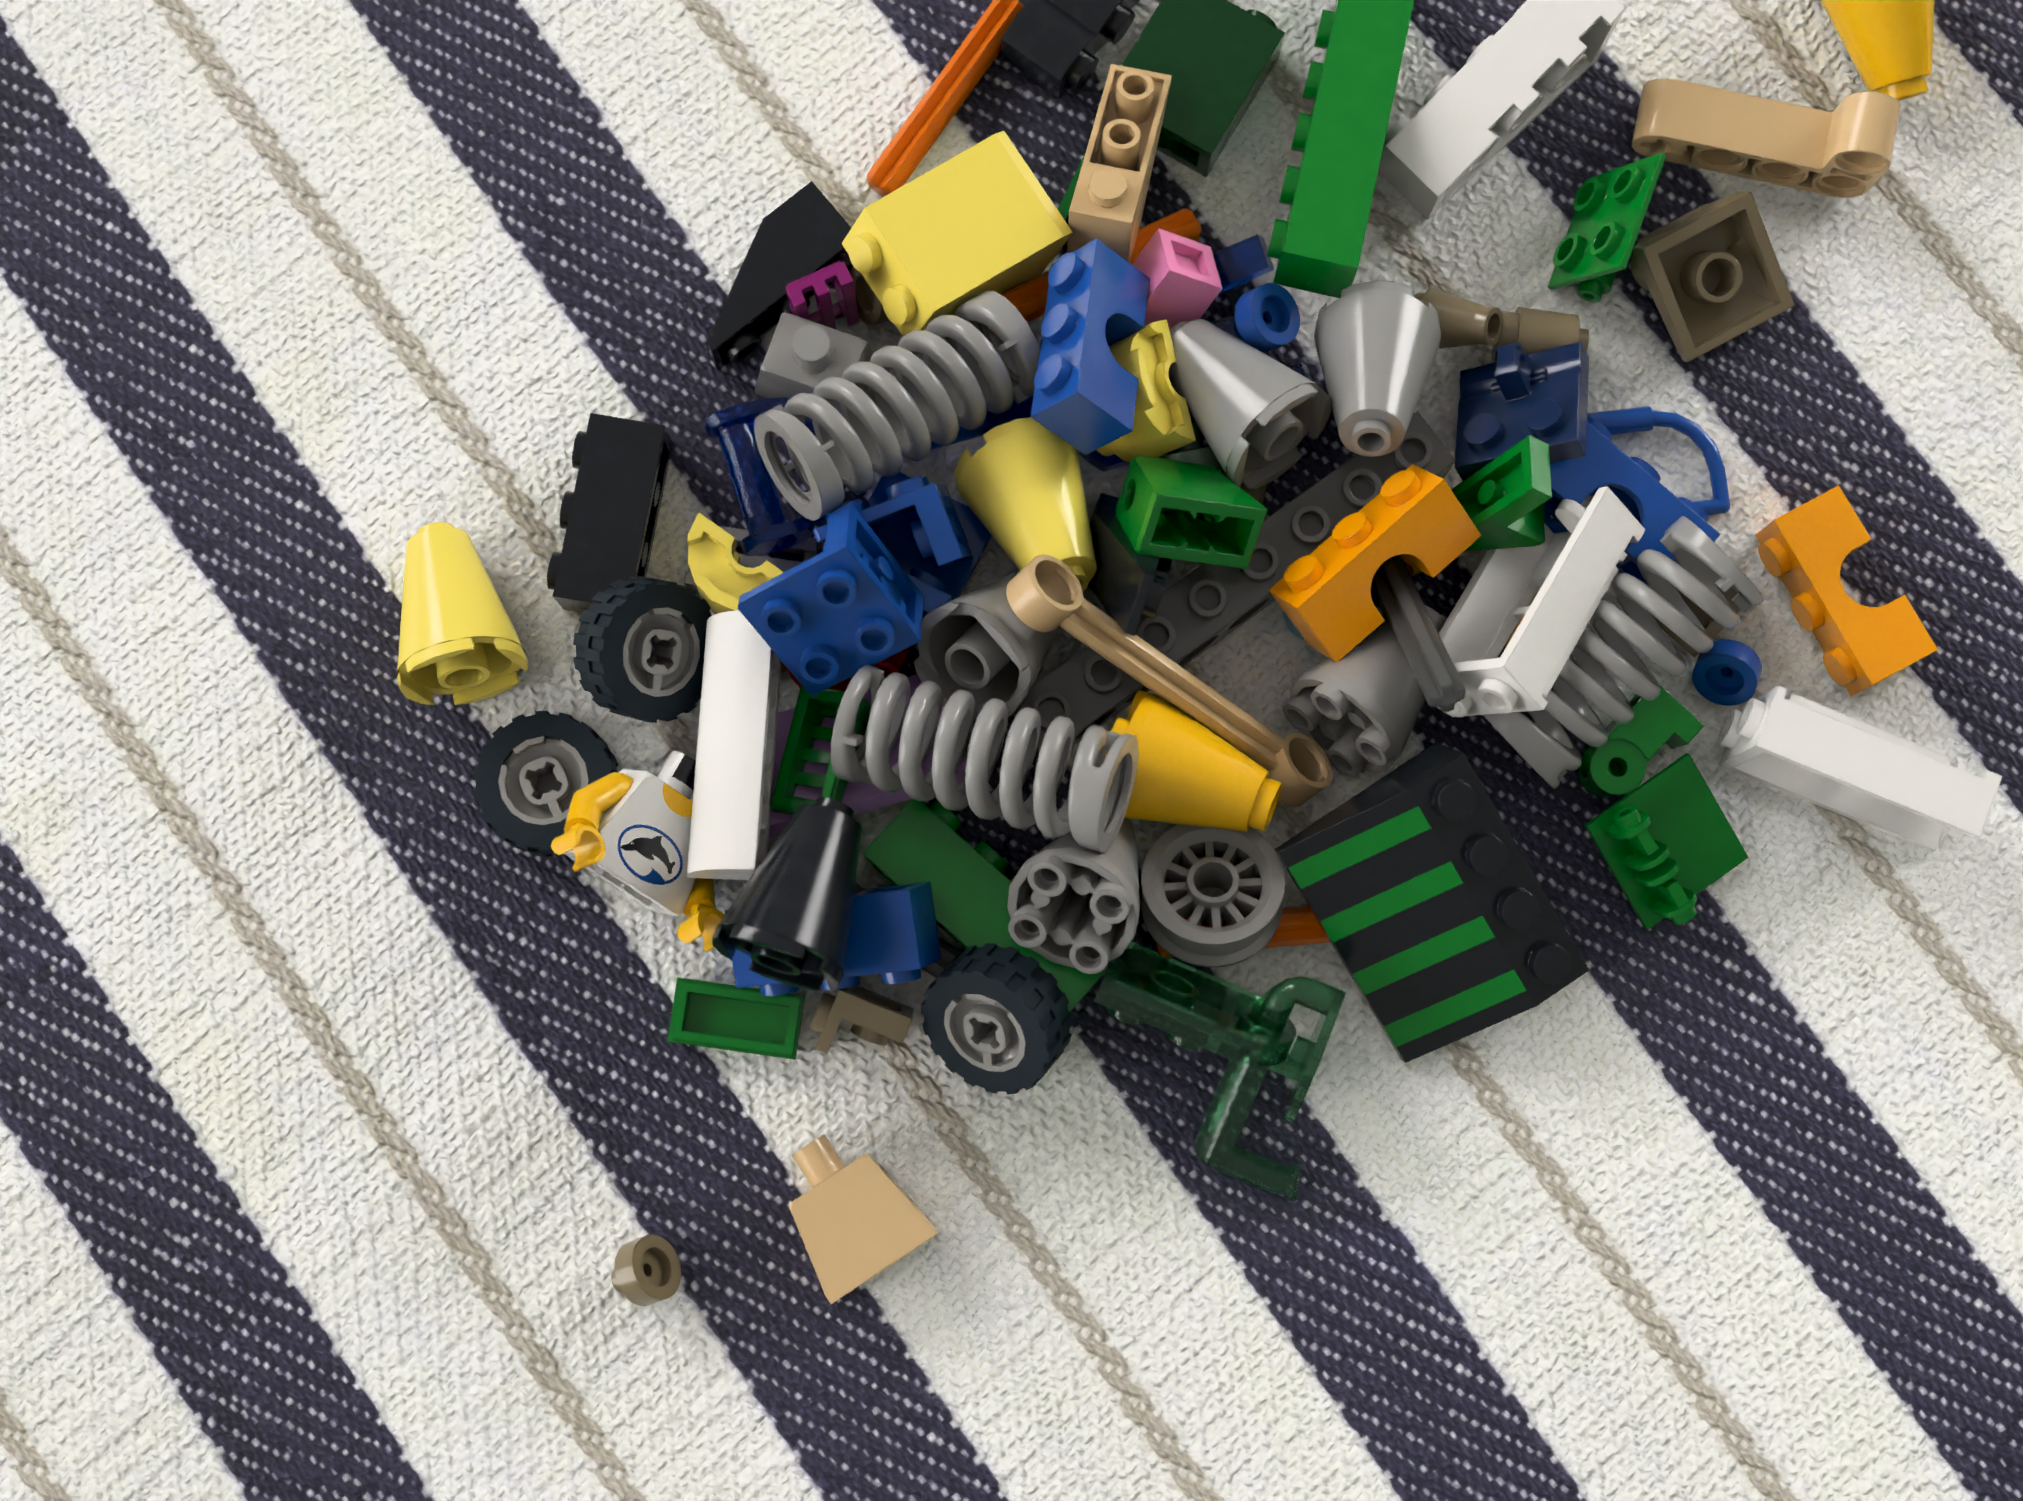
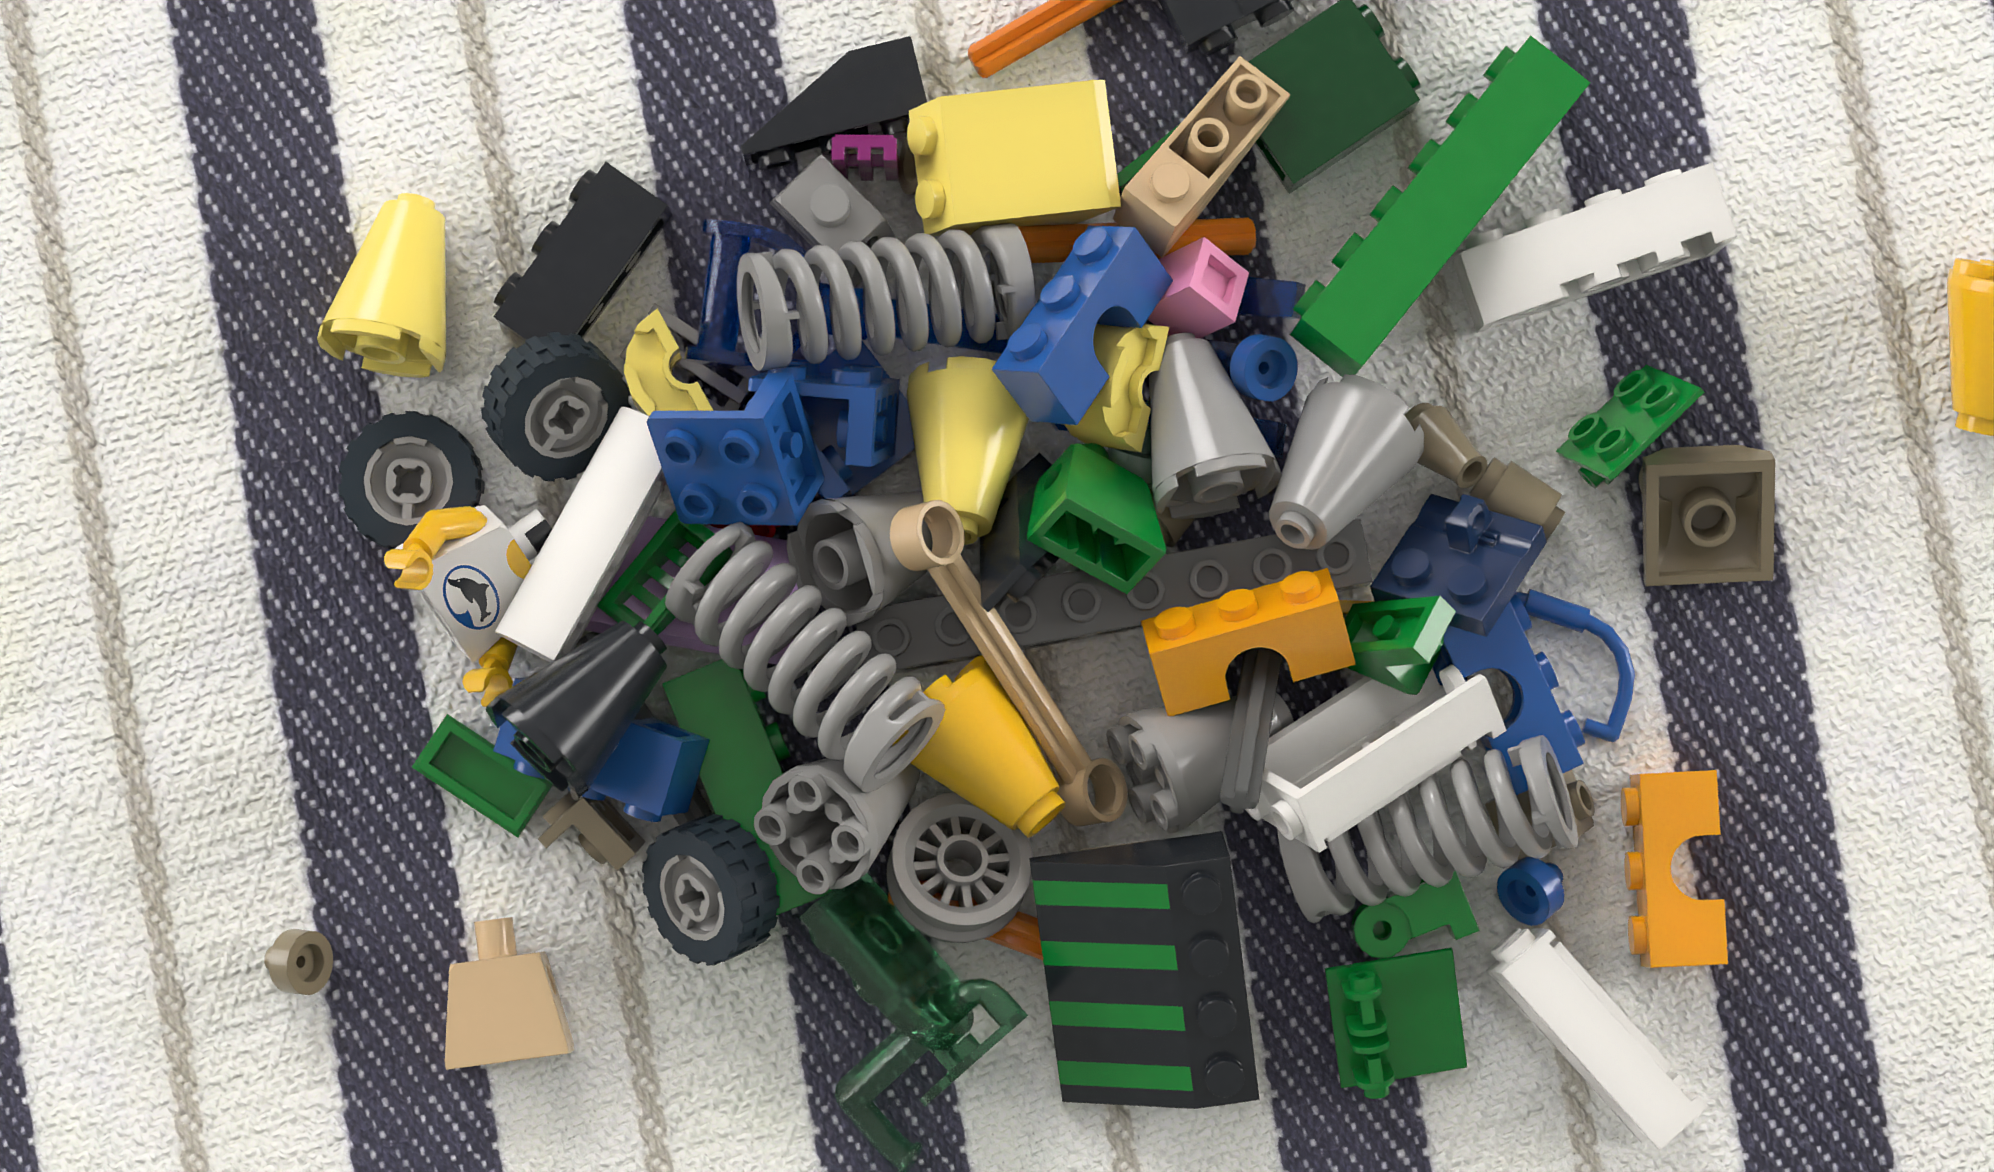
camera: 25 degrees right, 5 degrees up
tan beam [1632,78,1901,198] -> none

